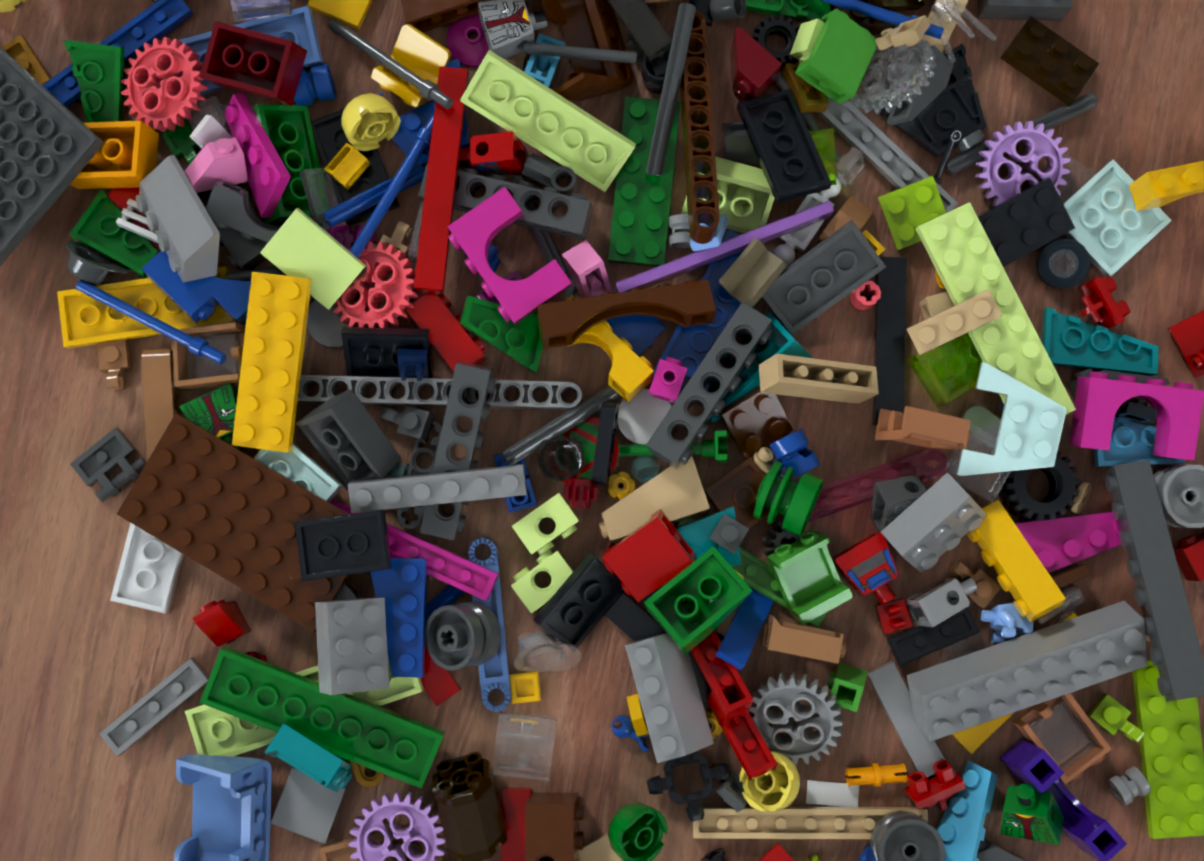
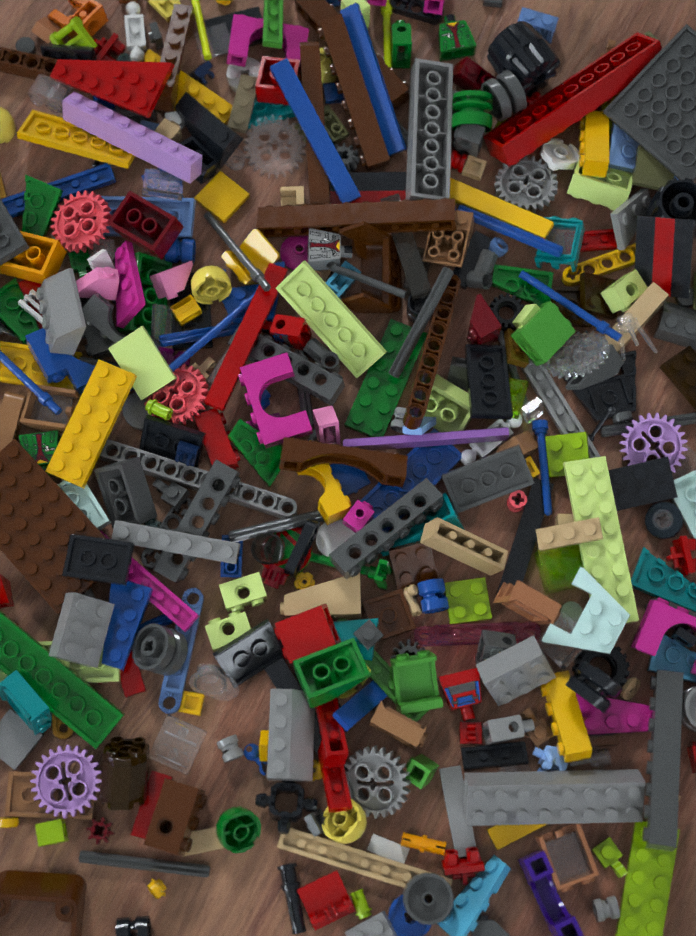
camera: 15 degrees right, 10 degrees down
clear light blue plate [631,456,659,483] -> none
dark tan panel [719,238,787,308] -> none
green wheel [753,461,824,536] -> none
tan plate [875,15,930,50] -> none
green torso [1001,784,1064,845] -> none
none -> lime pin [145,399,173,421]
none -> bright pink slope [150,261,193,300]
none -> light grey wheel [217,734,244,763]
none -> lime plate [445,577,492,625]
none -> blue piece [532,419,553,516]
none -> black wheel [565,660,623,714]

